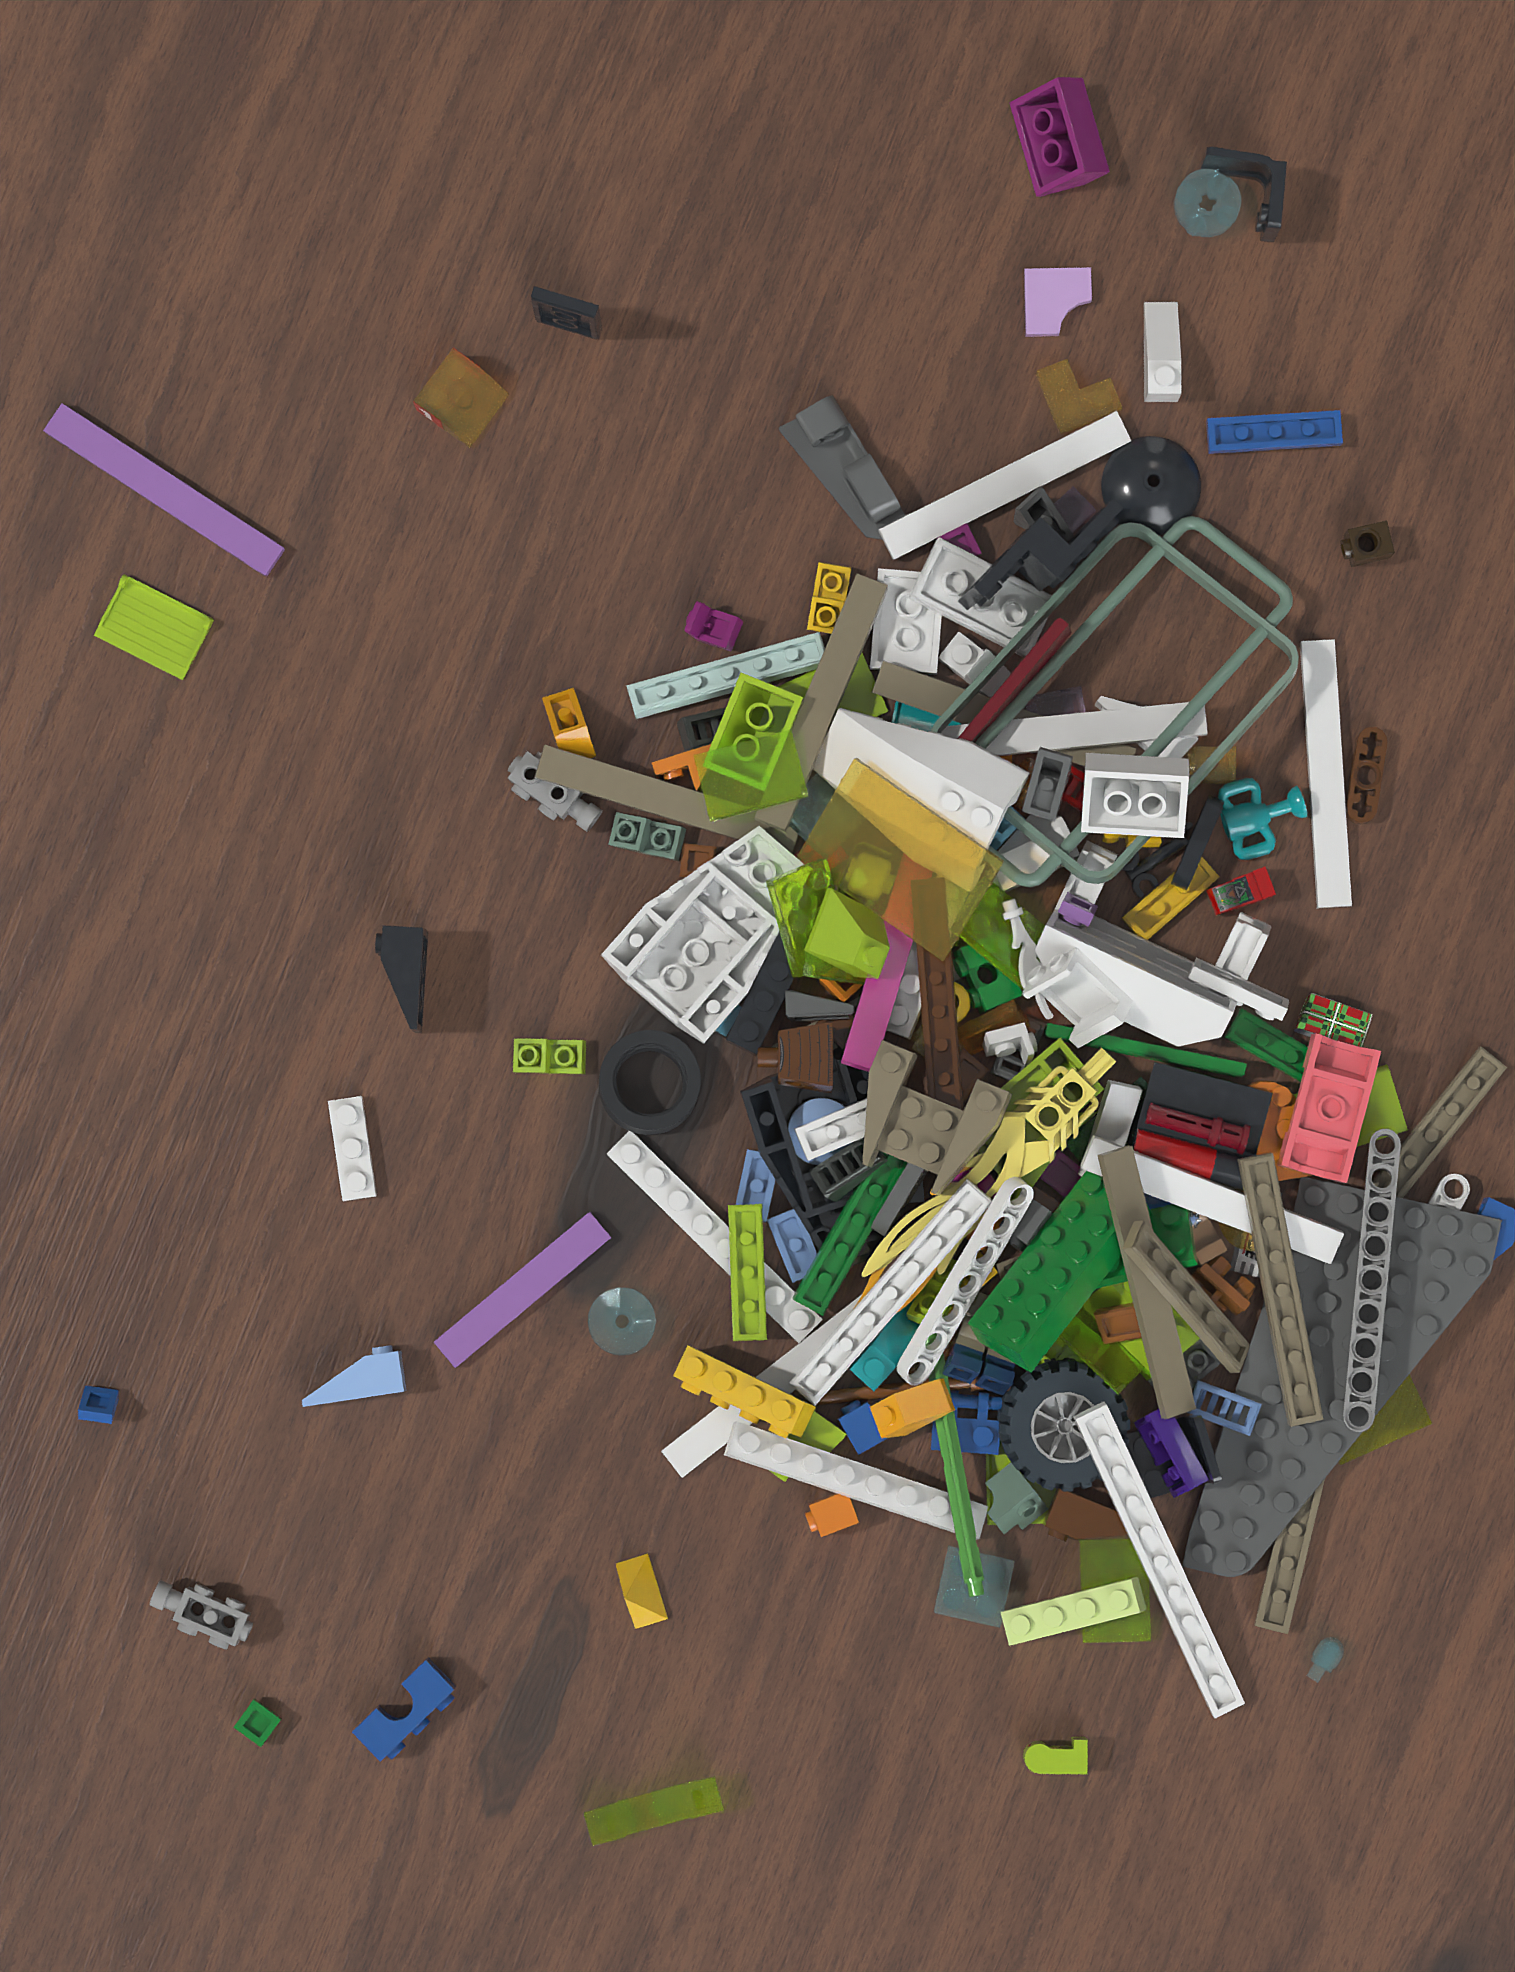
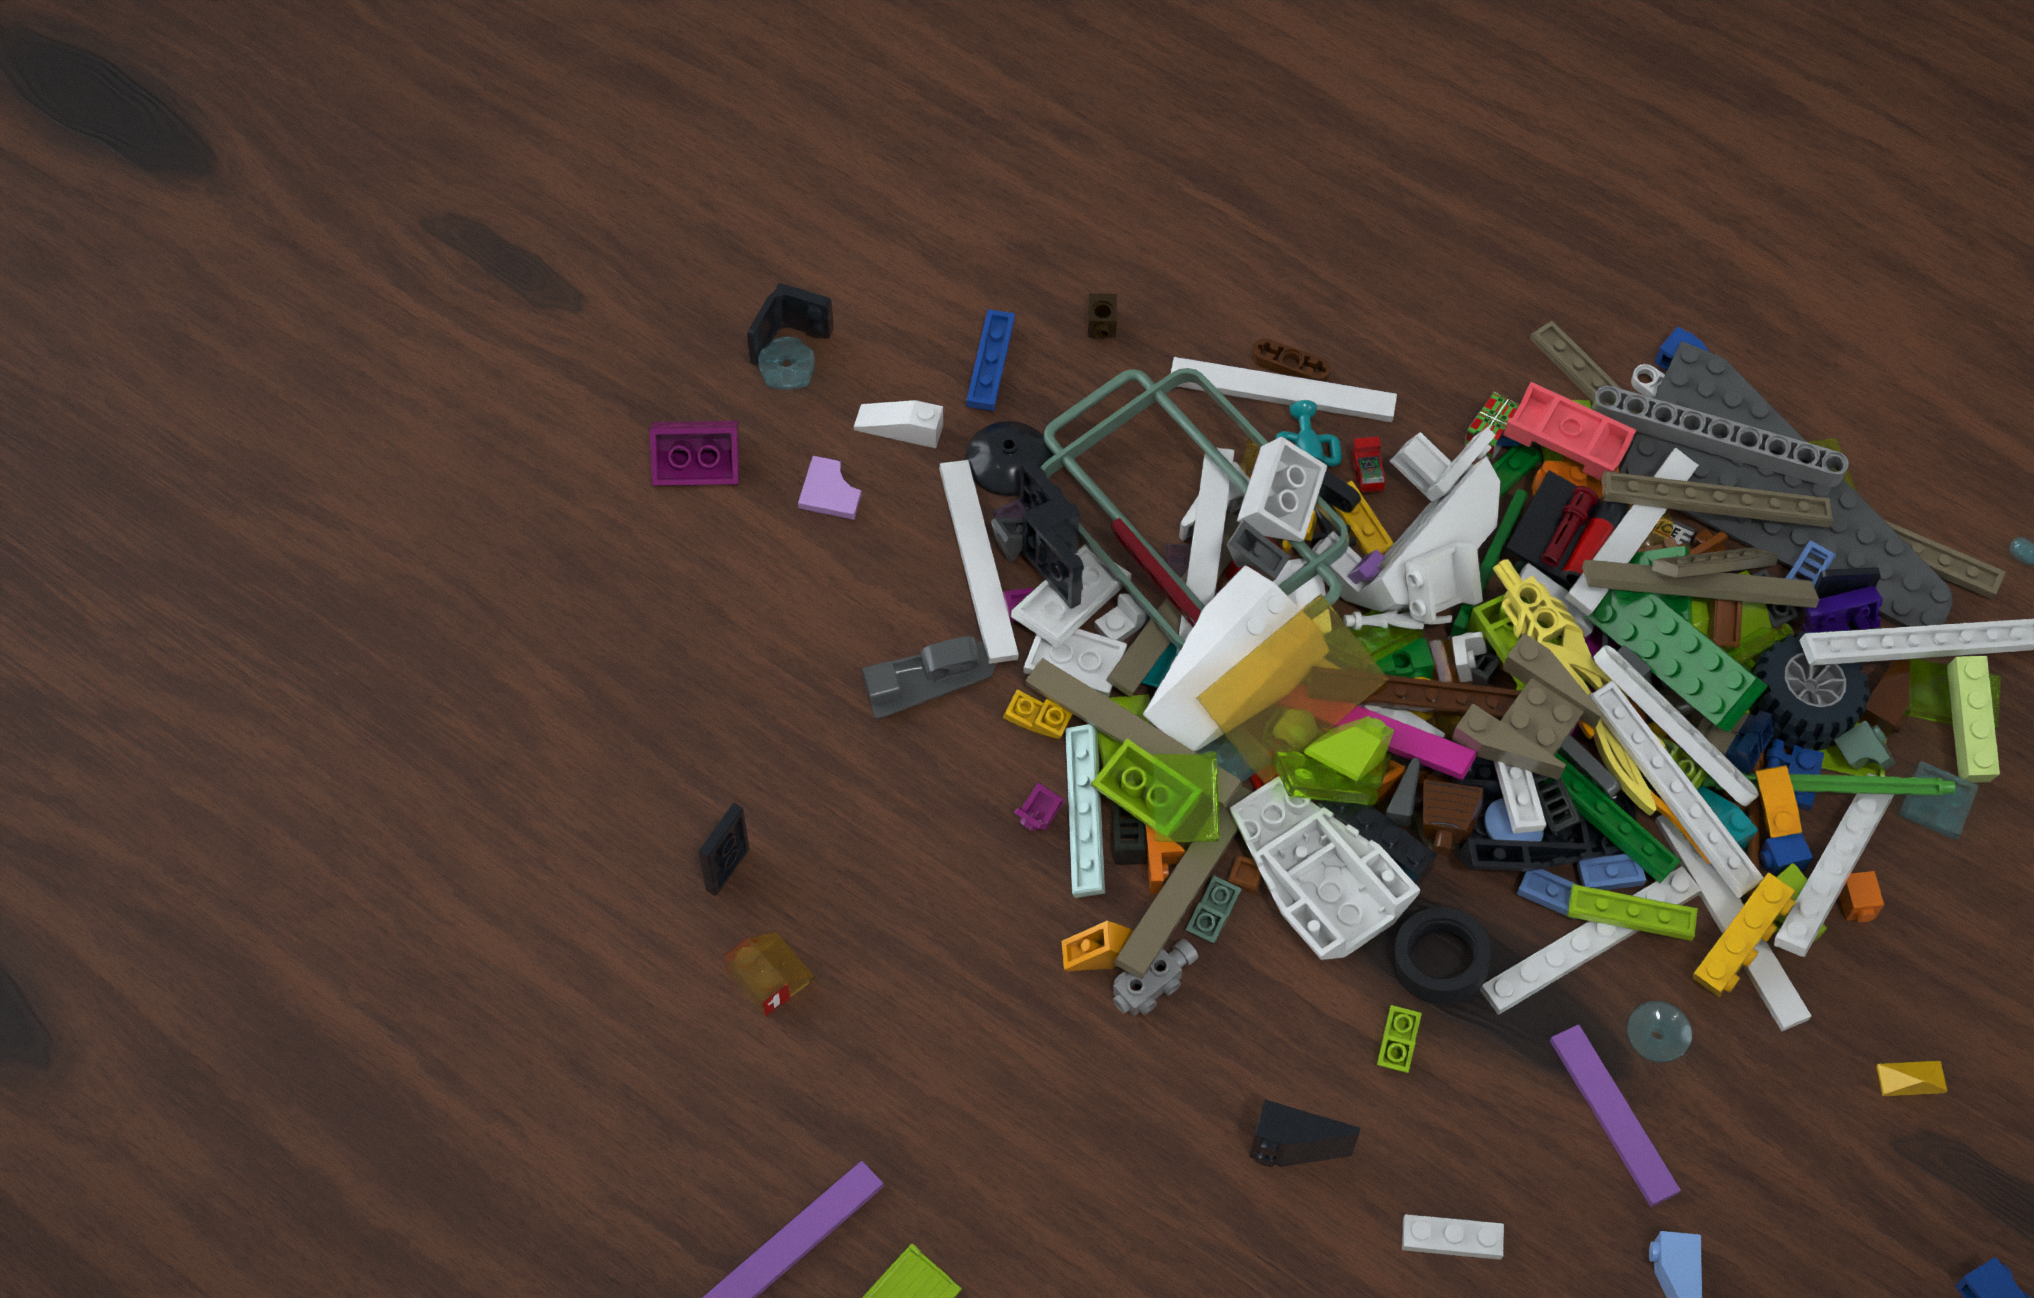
camera: 75 degrees left, 25 degrees down
clear yellow plate [1035,359,1122,434] -> none

